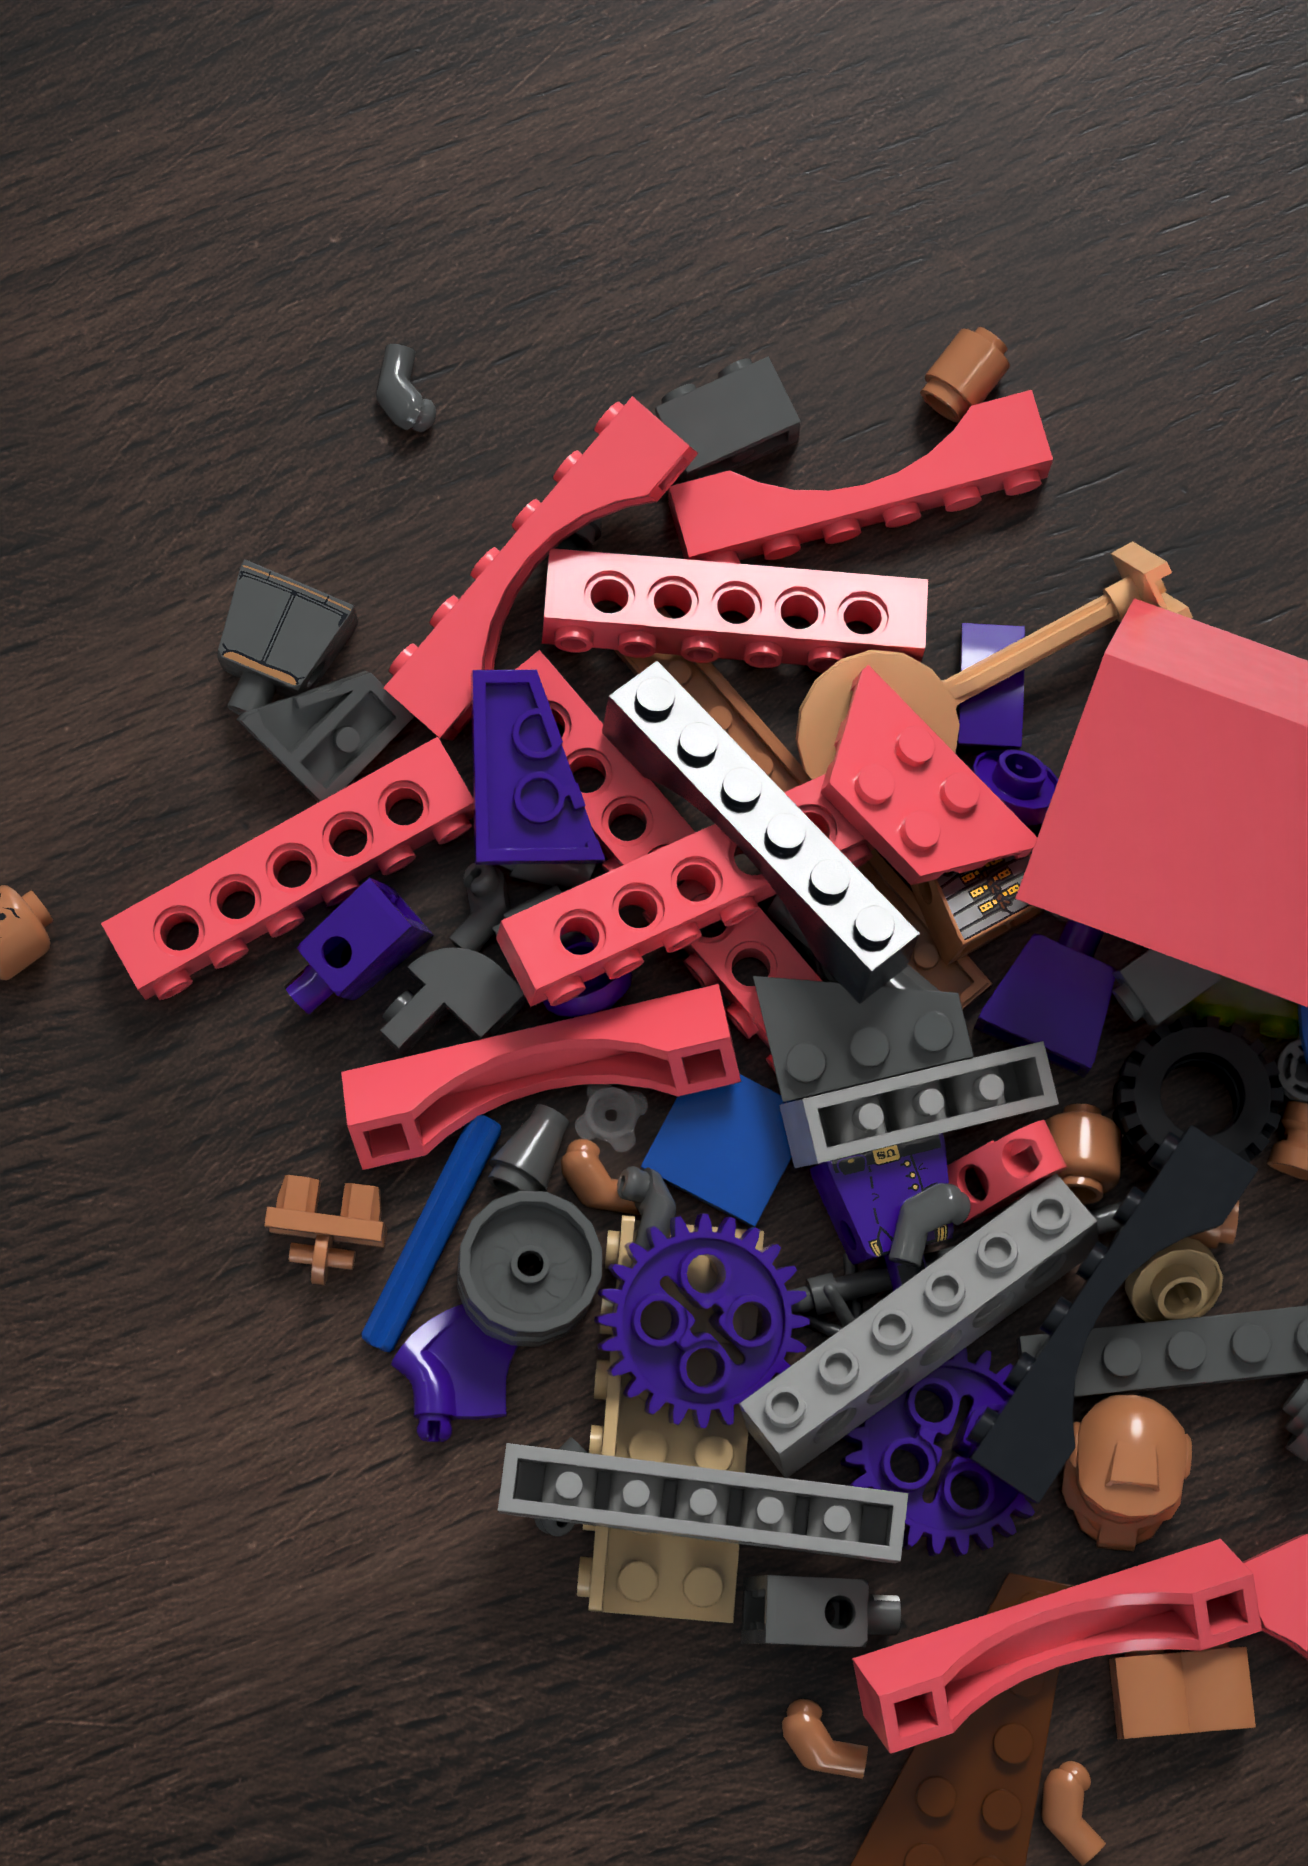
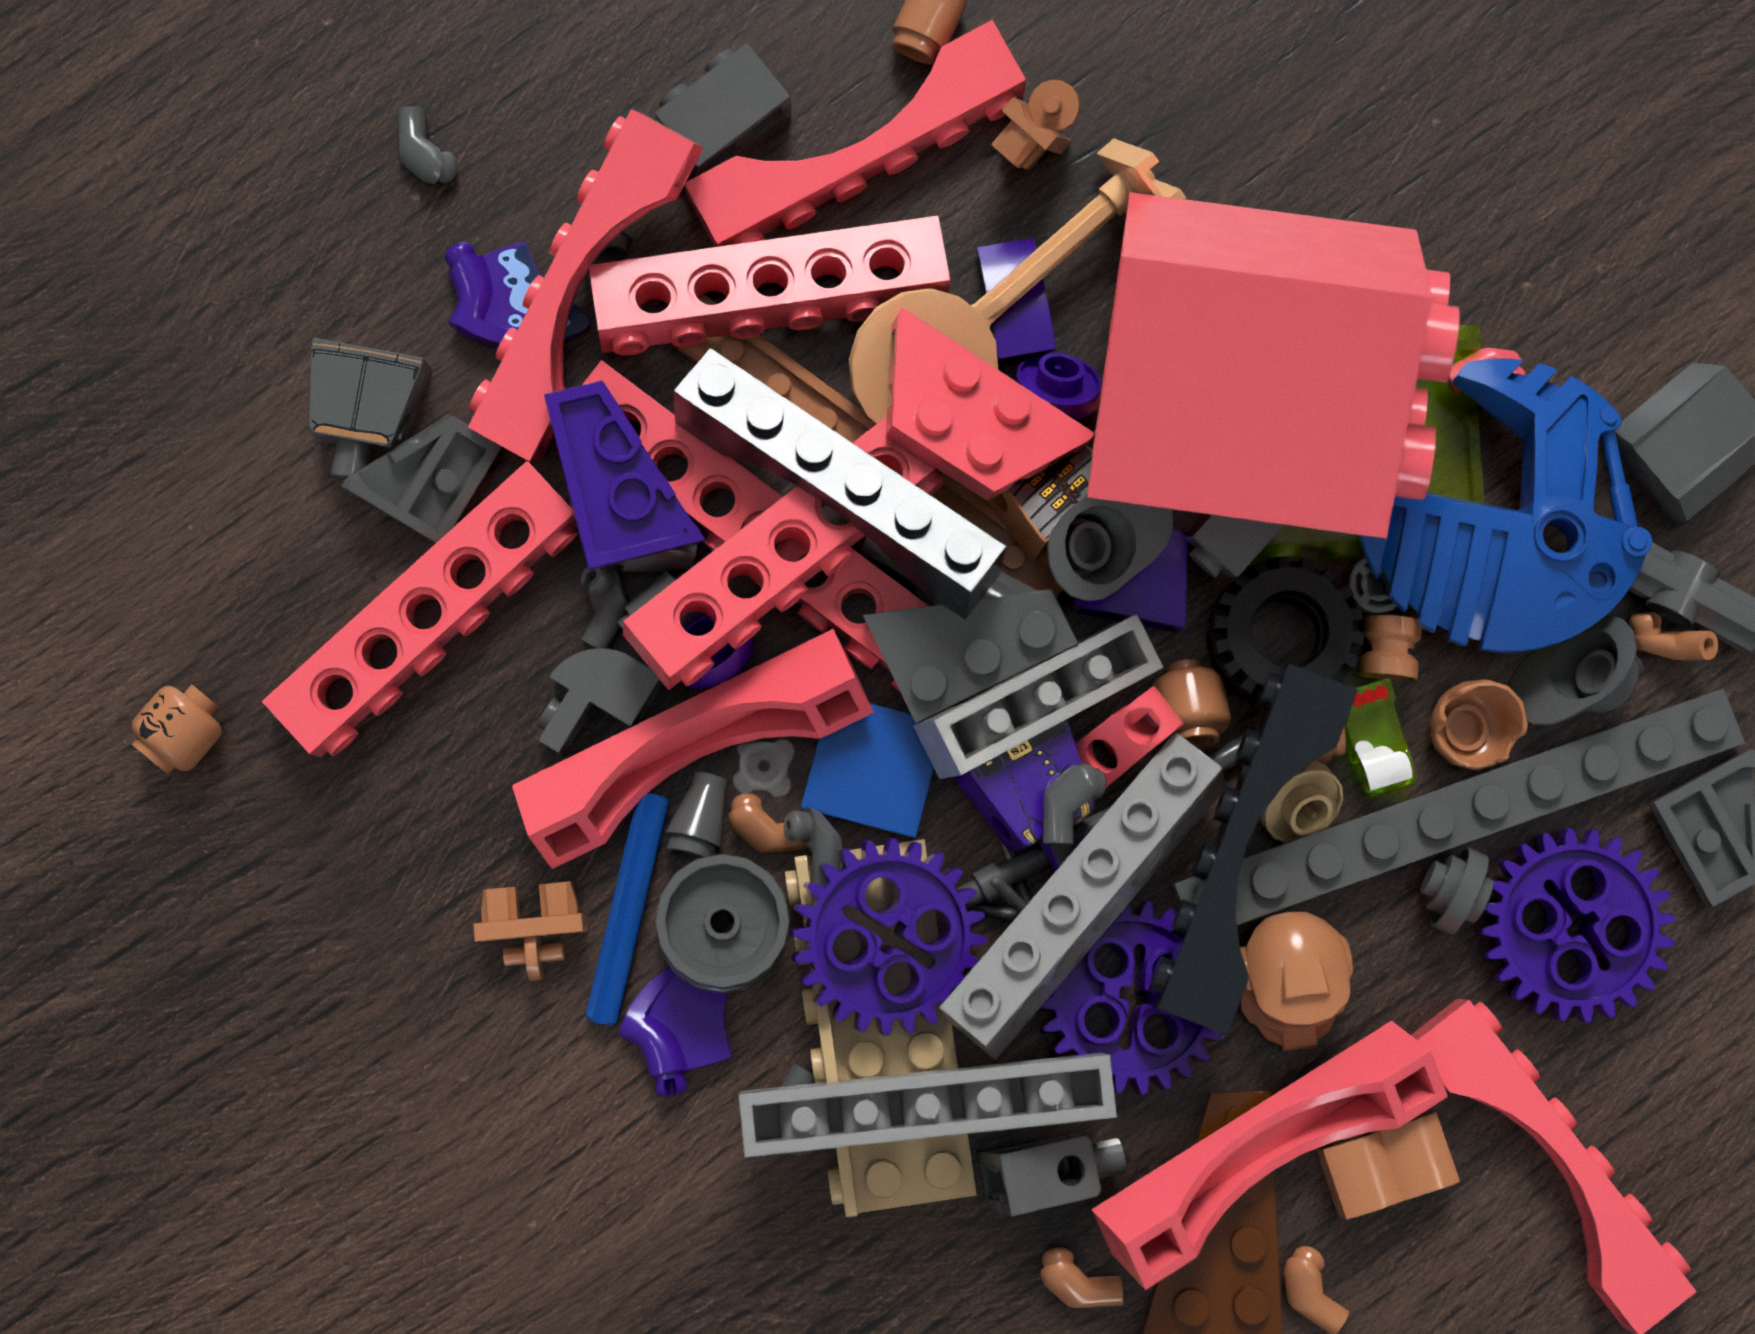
camera: 15 degrees left, 5 degrees up
dark purple torso [284,877,434,1014] -> none
none -> dark purple arm [444,241,590,347]
none -> nougat hips [991,80,1081,171]
none -> dark grey piece [1047,495,1173,601]
none -> clear neon green leg [1344,678,1416,799]

